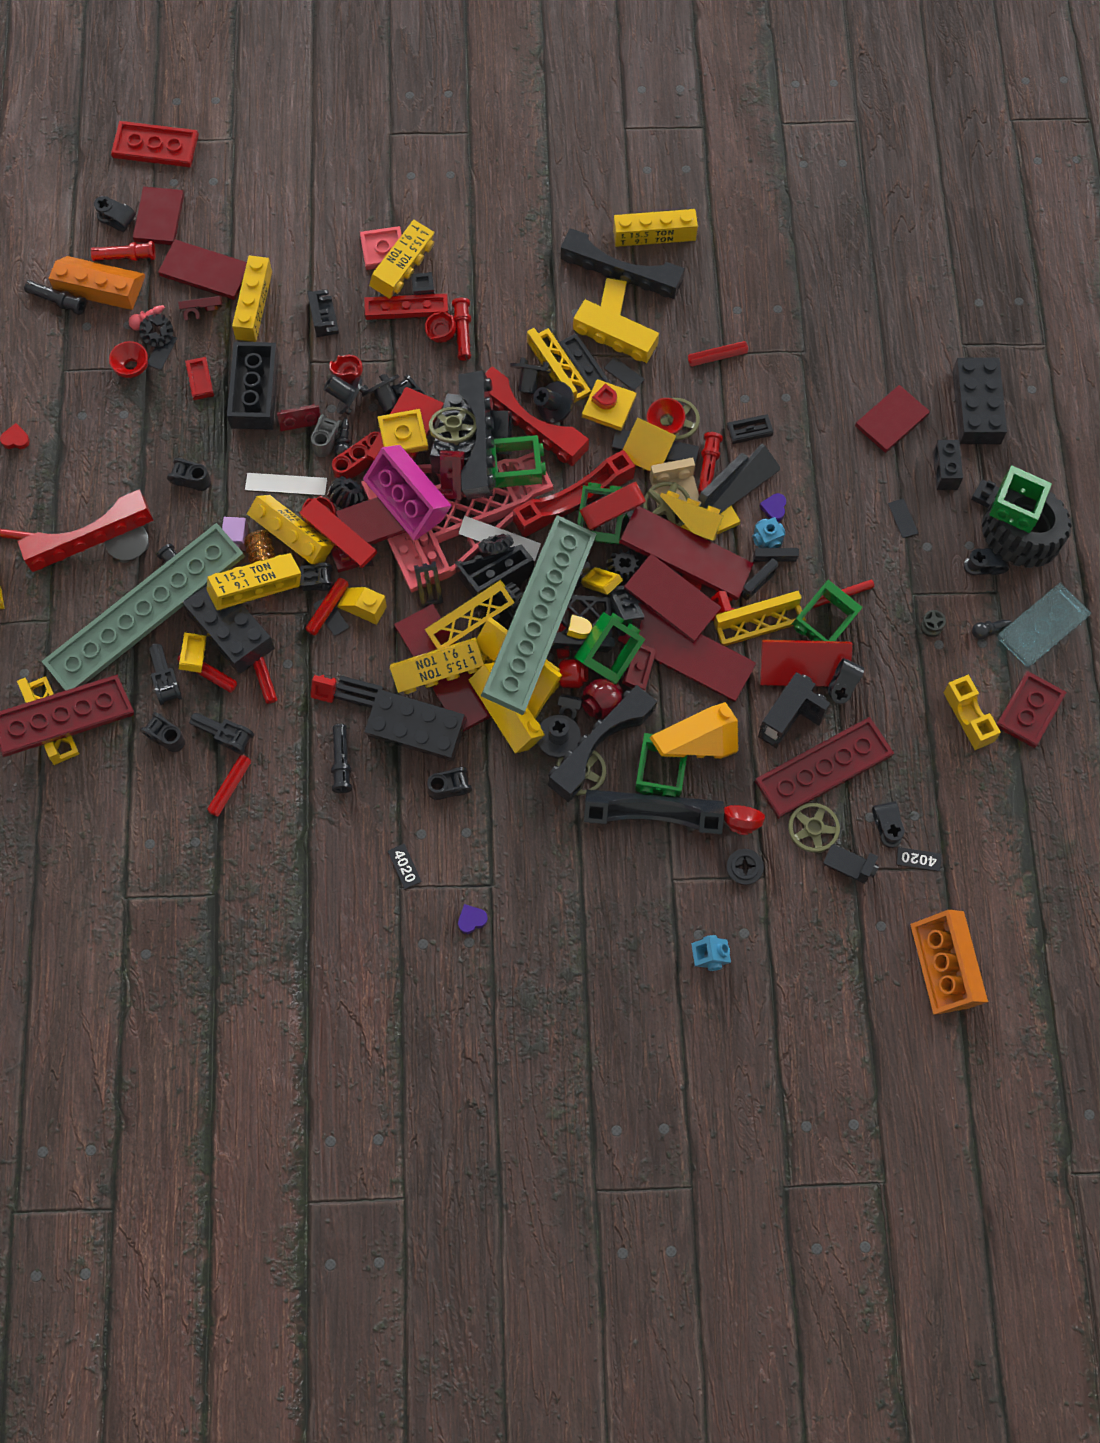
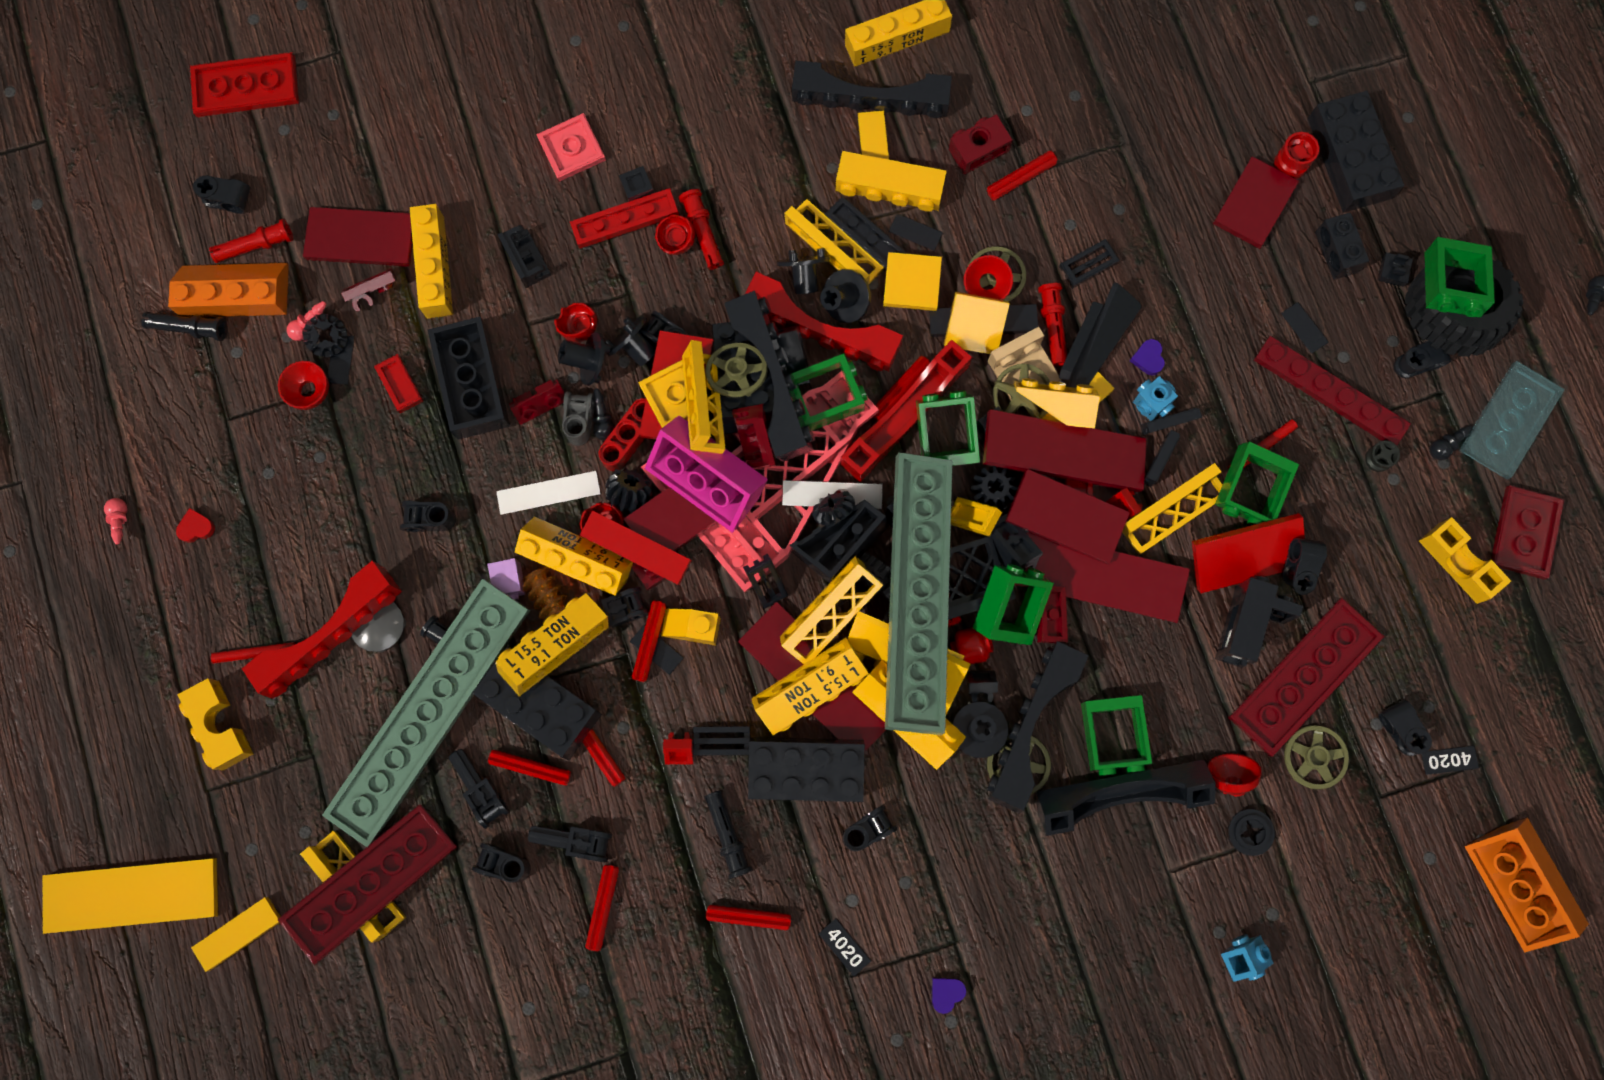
camera: 10 degrees left, 10 degrees up
dark red tile [133,186,184,245] -> none
yellow tile [179,632,207,673] -> none
yellow brick [369,219,435,299] -> none
yellow tile [567,615,592,639] -> none
red beam [579,482,646,530] -> none
dark red plant [582,678,623,720] -> none
red tile [591,383,617,410] -> none
light orange wedge [650,702,738,759] -> none
black bracket [823,844,879,884] -> none
none -> yellow fence [682,340,725,454]
none -> red axle [706,905,791,930]
none -> red axle [873,356,930,421]
none -> dark red brick [949,114,1012,175]
none -> dark red plate [1253,336,1411,446]
none -> red wheel [1274,132,1320,179]

